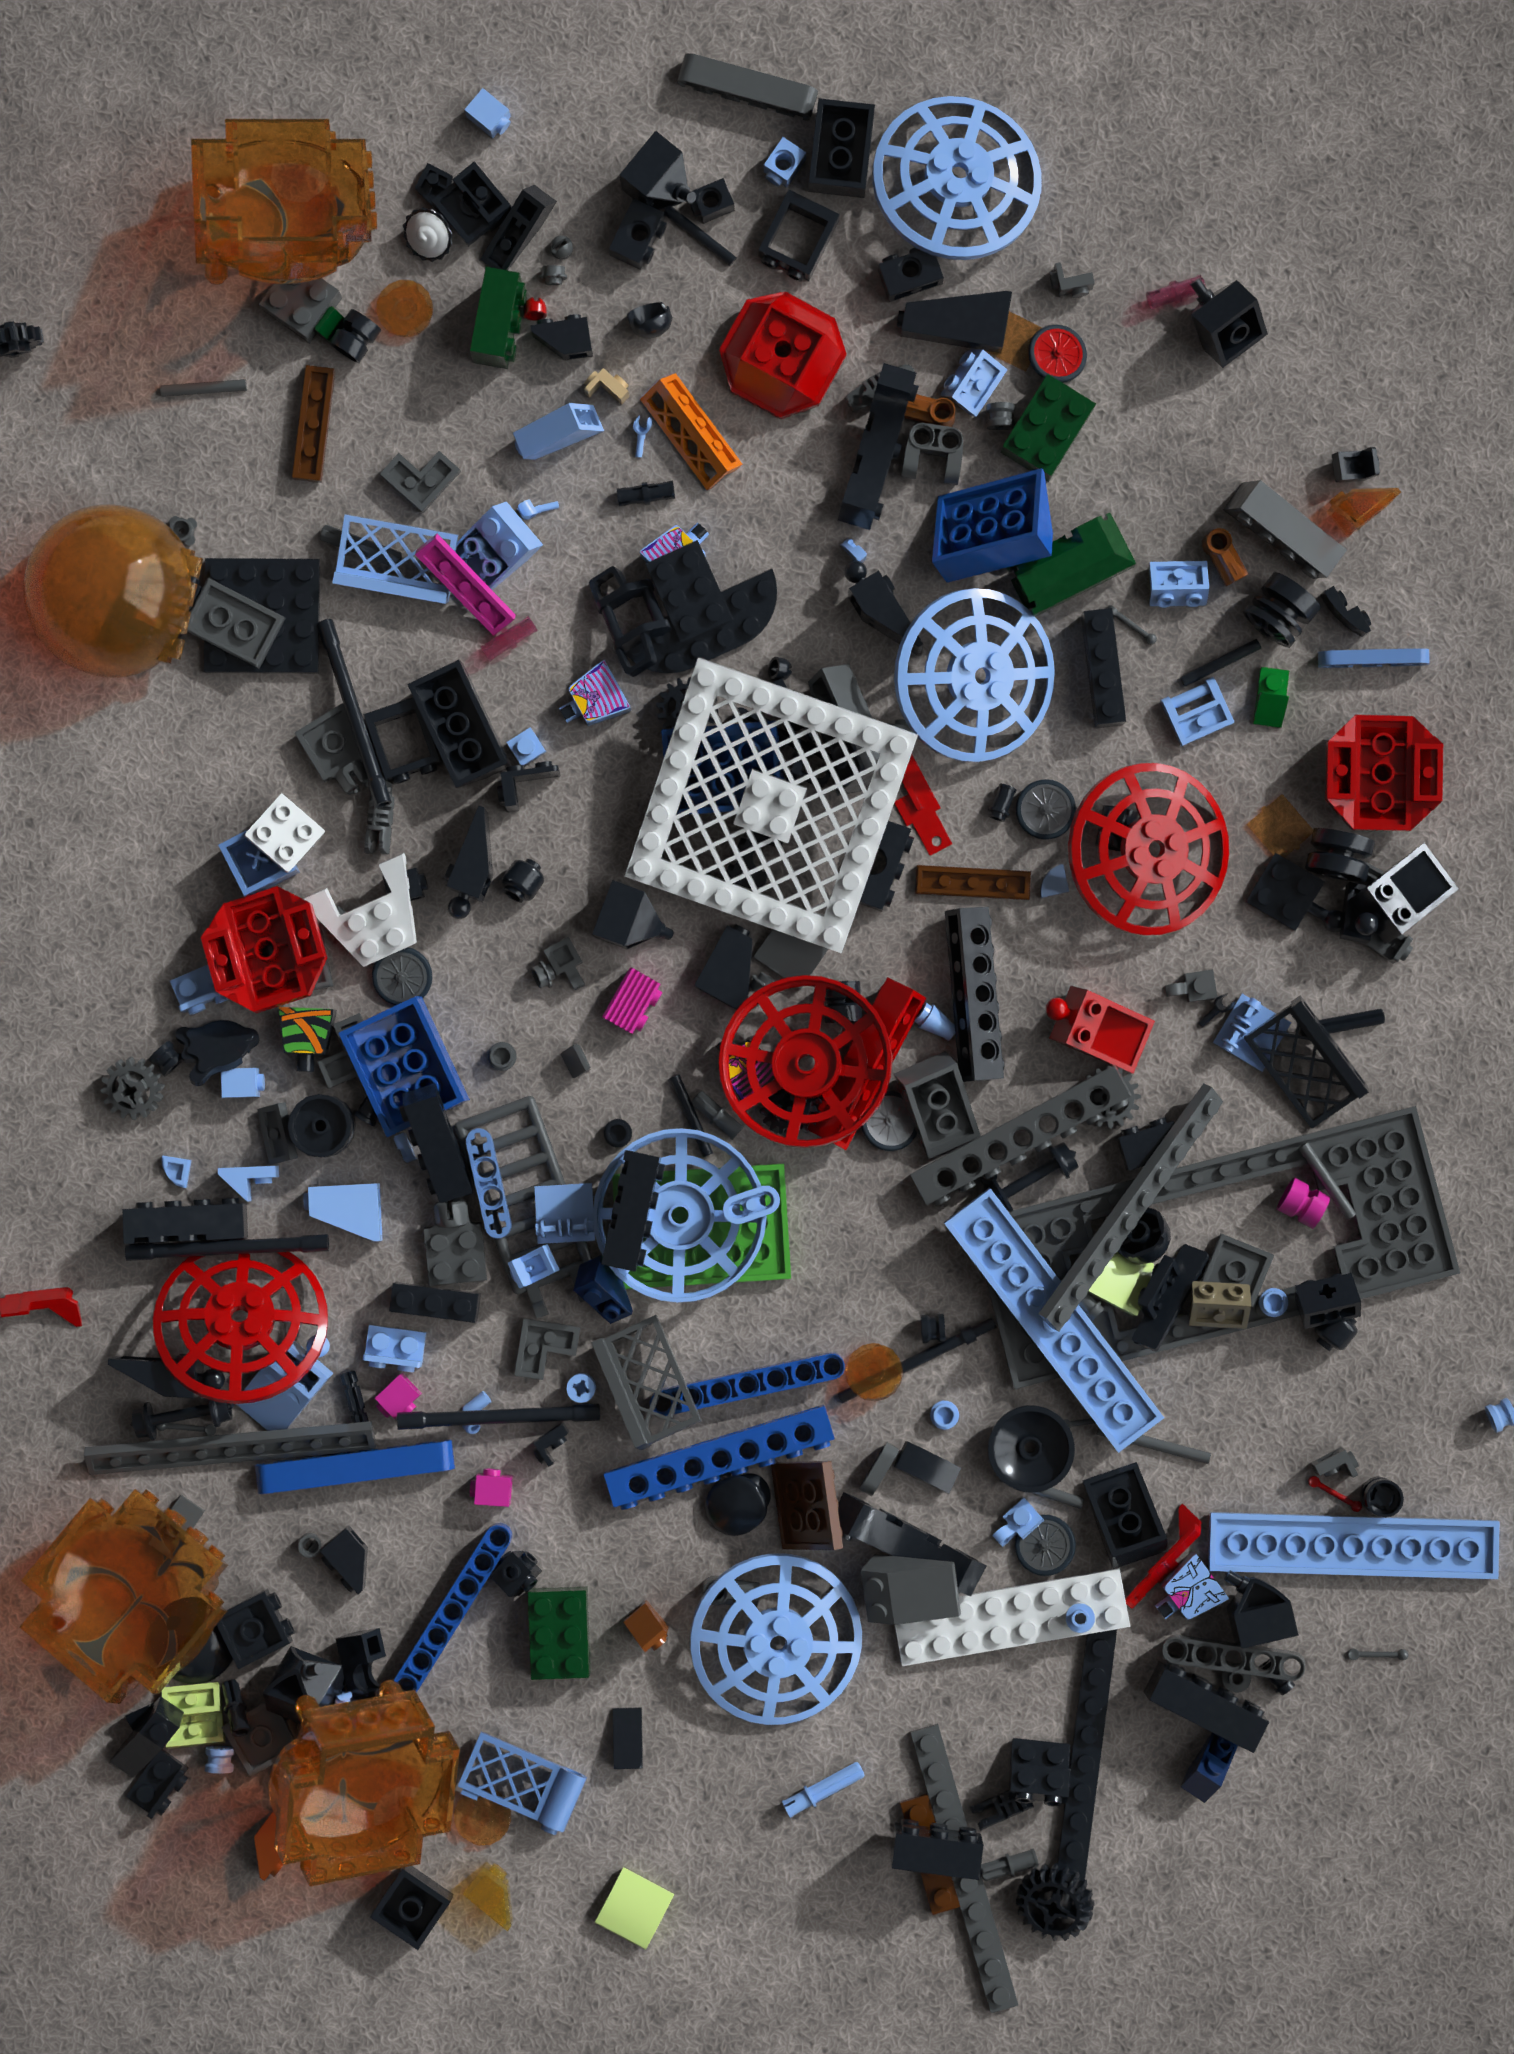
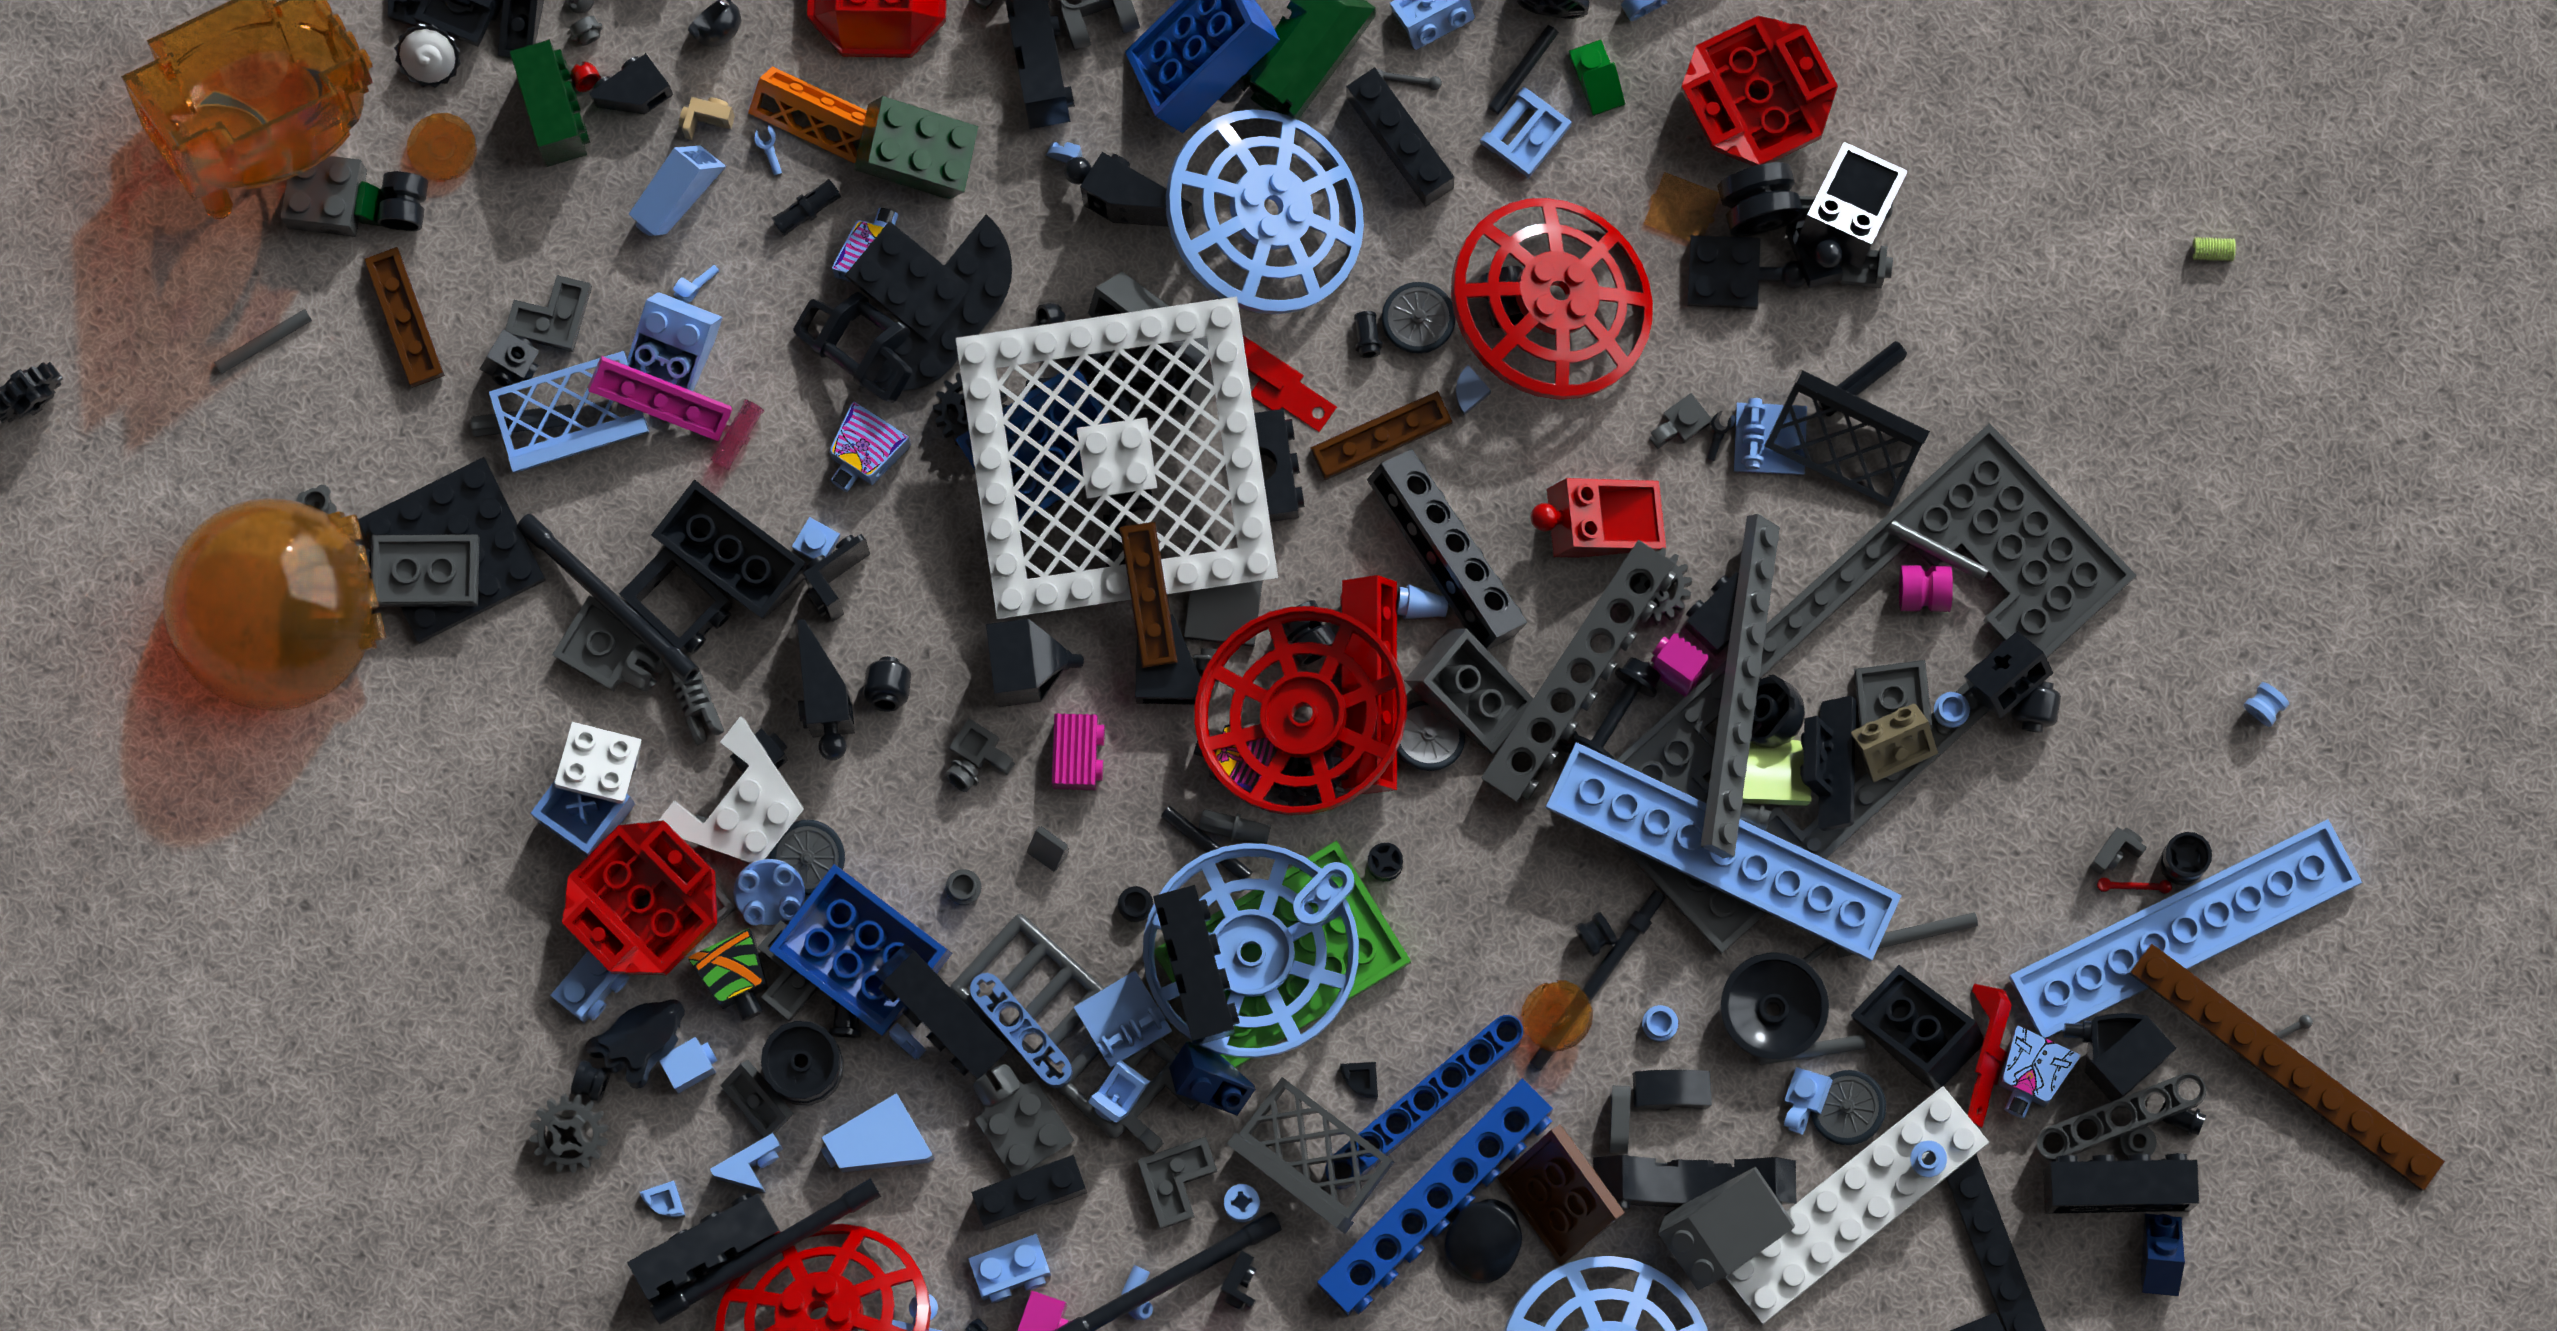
camera: 25 degrees left, 10 degrees down
none -> black brick [480,329,539,387]
none -> light blue dish [733,859,805,925]
none -> dark green brick [854,96,979,199]
none -> reddish brown tile [1120,522,1178,668]
none -> black tile [1340,1062,1378,1099]
none -> black wheel [1368,843,1403,882]
none -> dark pink brick [1651,633,1708,697]
none -> reddish brown plate [2129,944,2445,1191]

